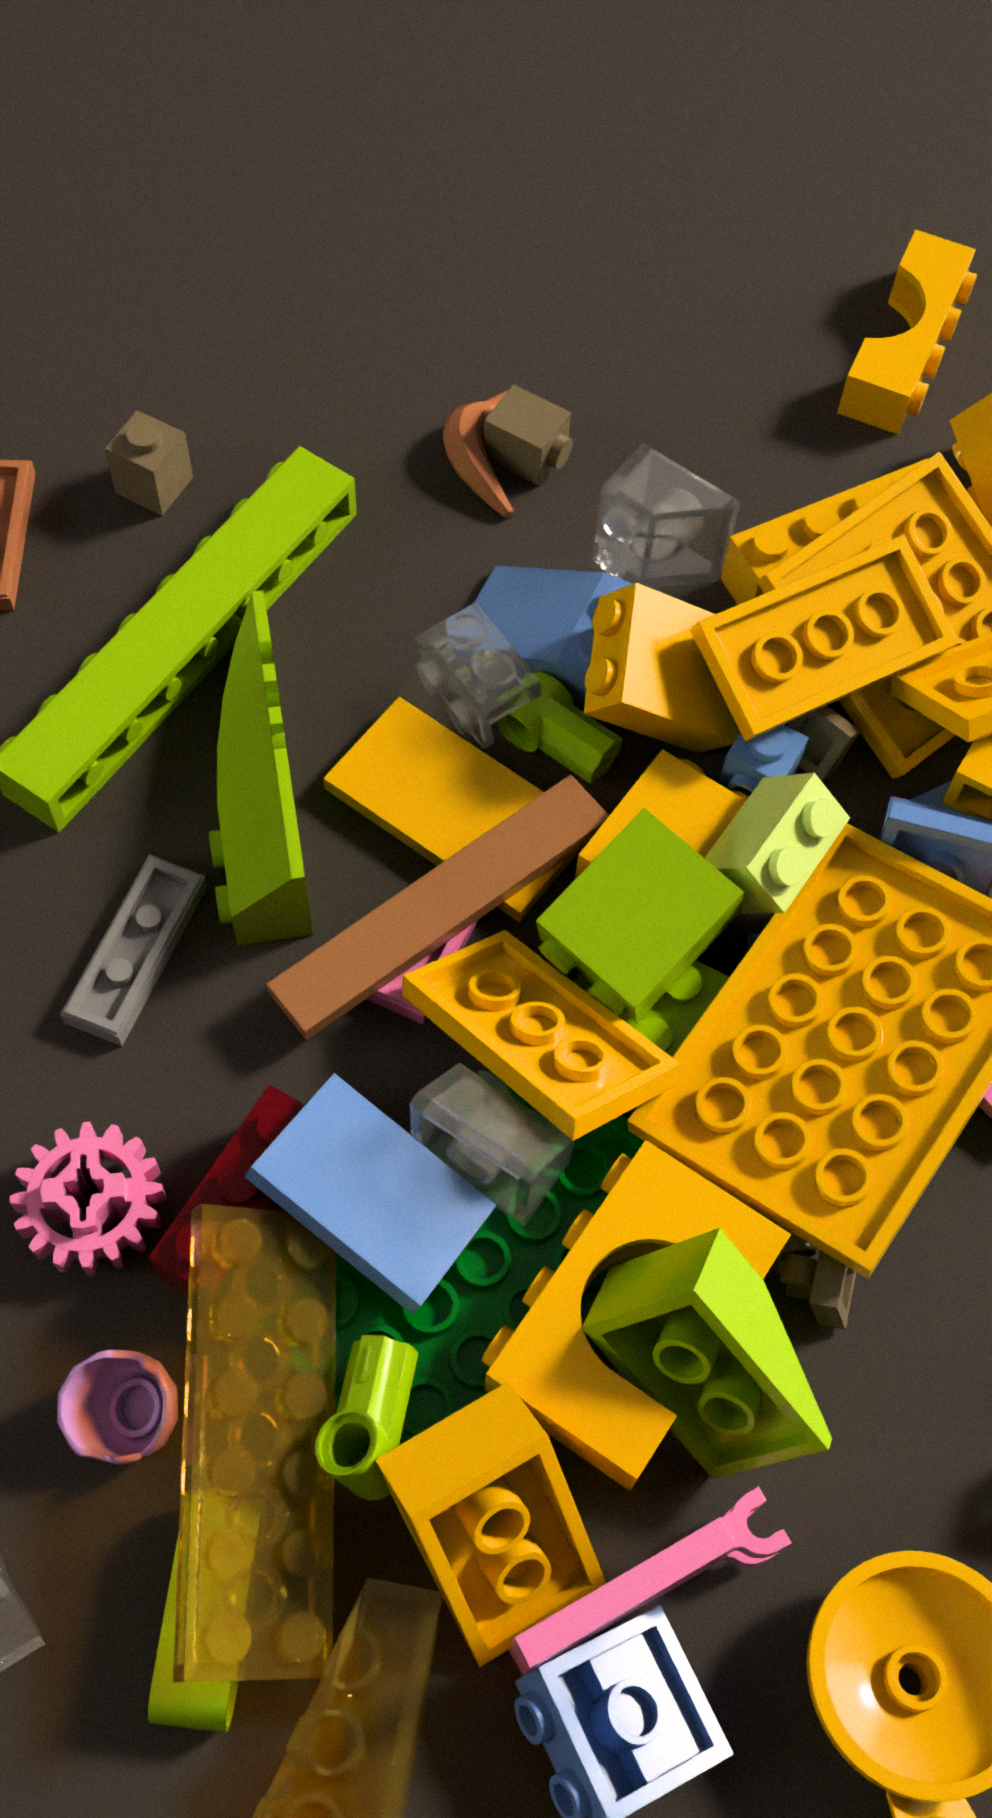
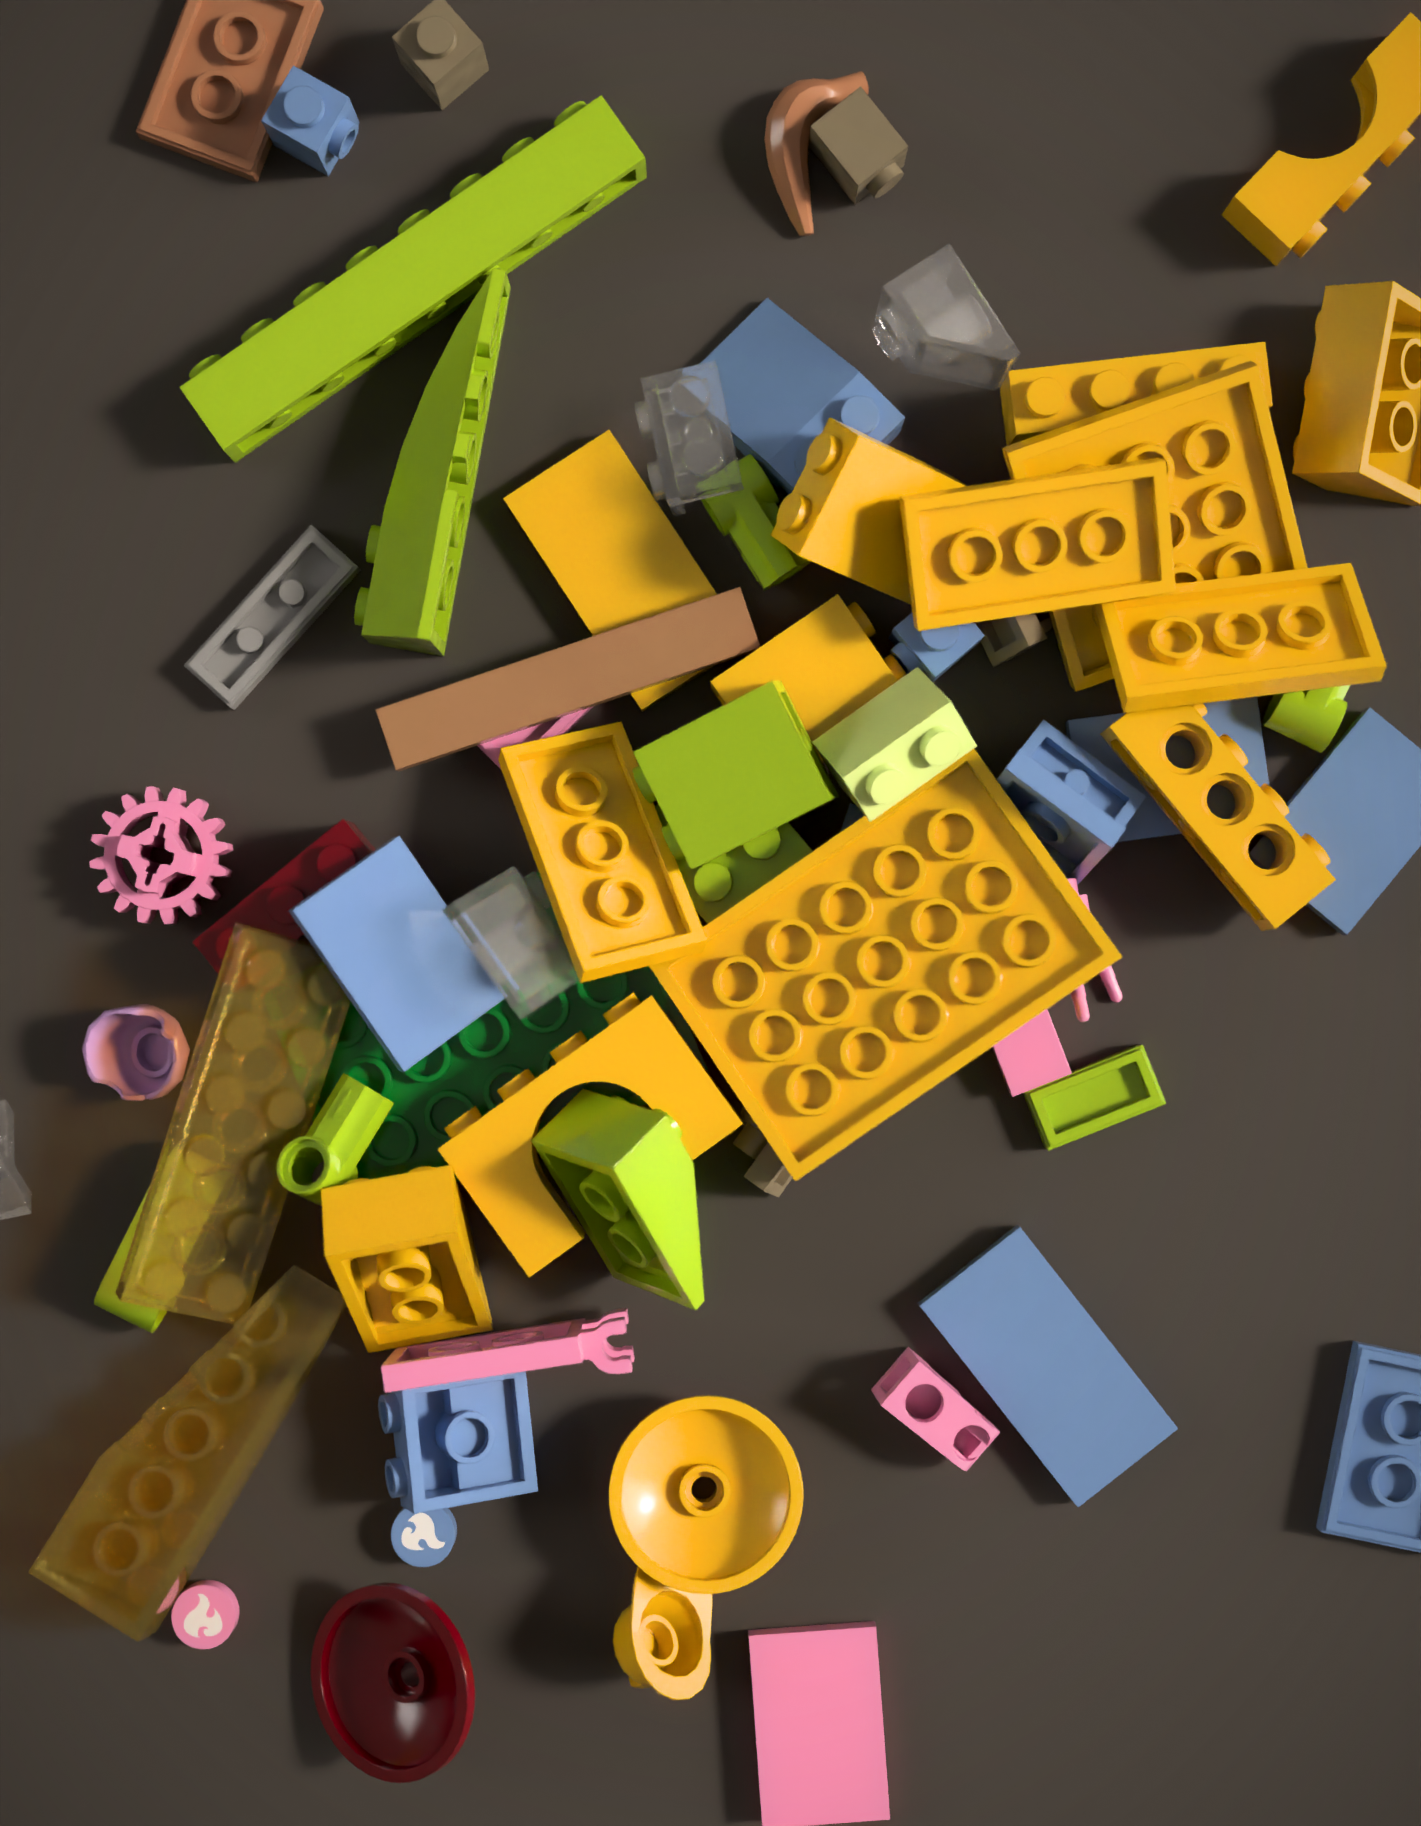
camera: 25 degrees right, 25 degrees up
none -> medium blue brick [261,65,360,177]

